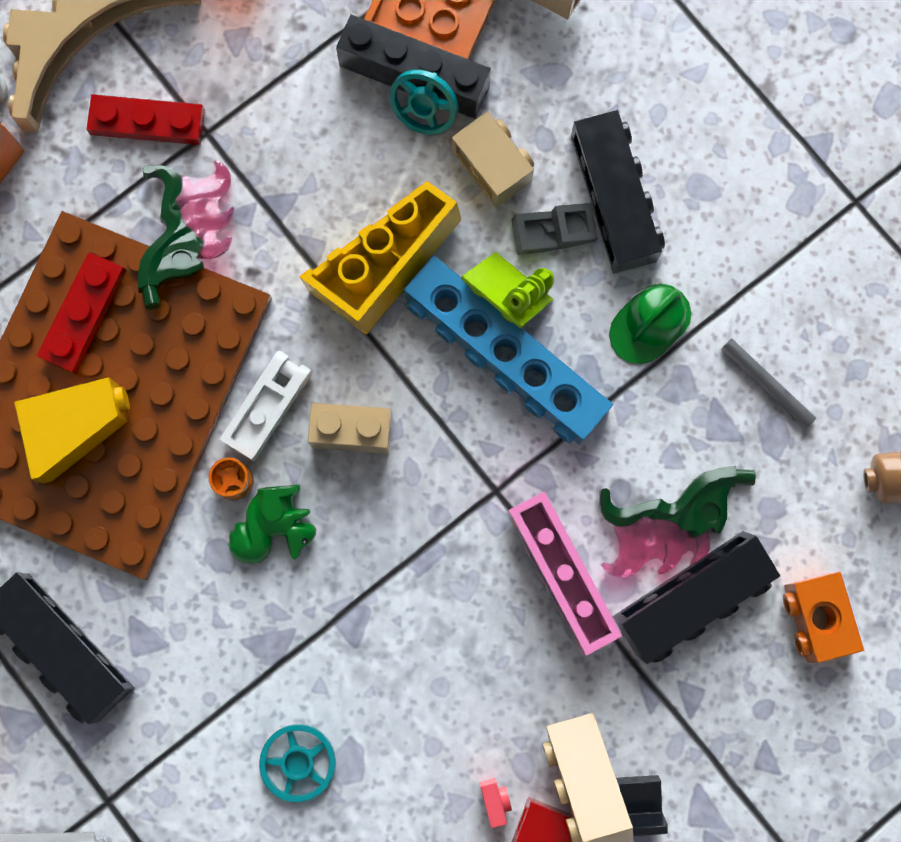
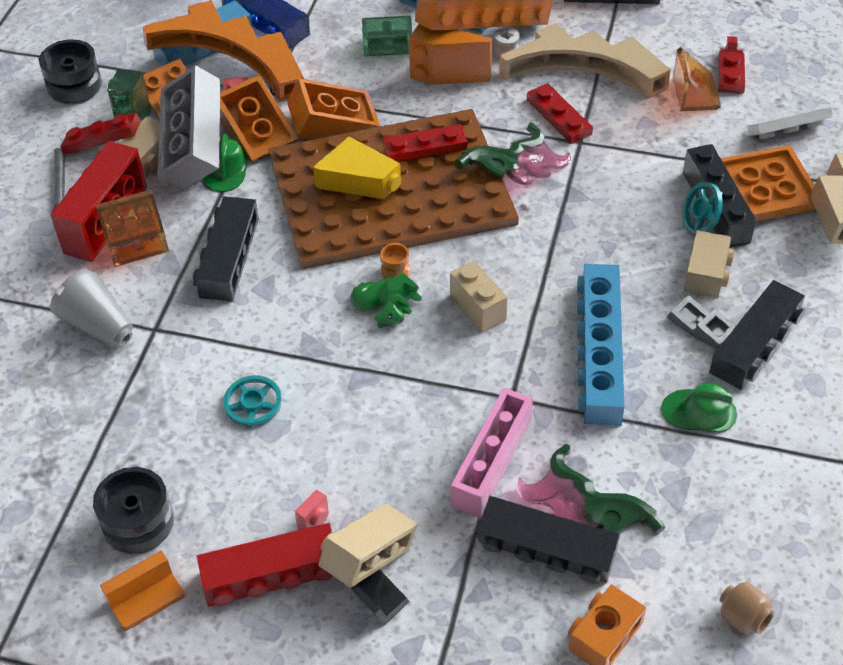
camera: 55 degrees right, 30 degrees down
white plate [219,350,313,462] -> none
yellow wedge [299,181,462,335] -> none
lime hinge [460,252,554,329] -> none
flat silver bar [721,338,816,429] -> none

